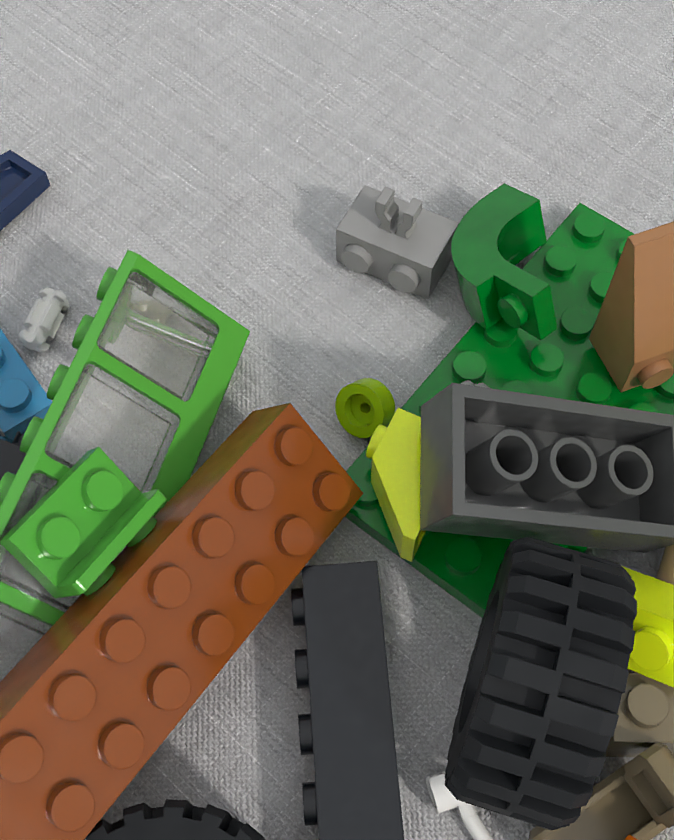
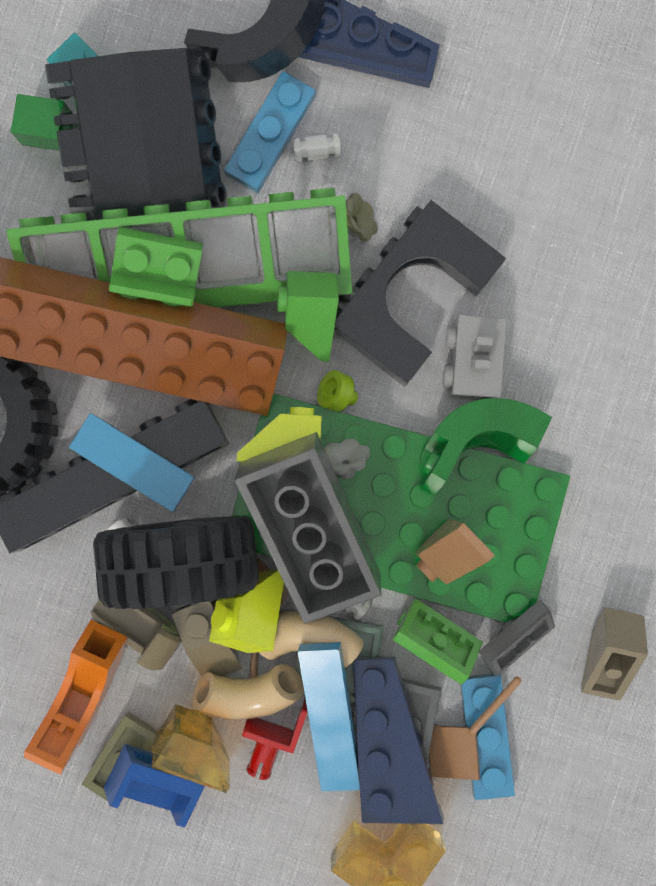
camera: 70 degrees right, 25 degrees up
none -> dark azure tile [68,413,196,512]
none -> bright green slope [277,271,339,362]
none -> black arch [334,200,507,387]

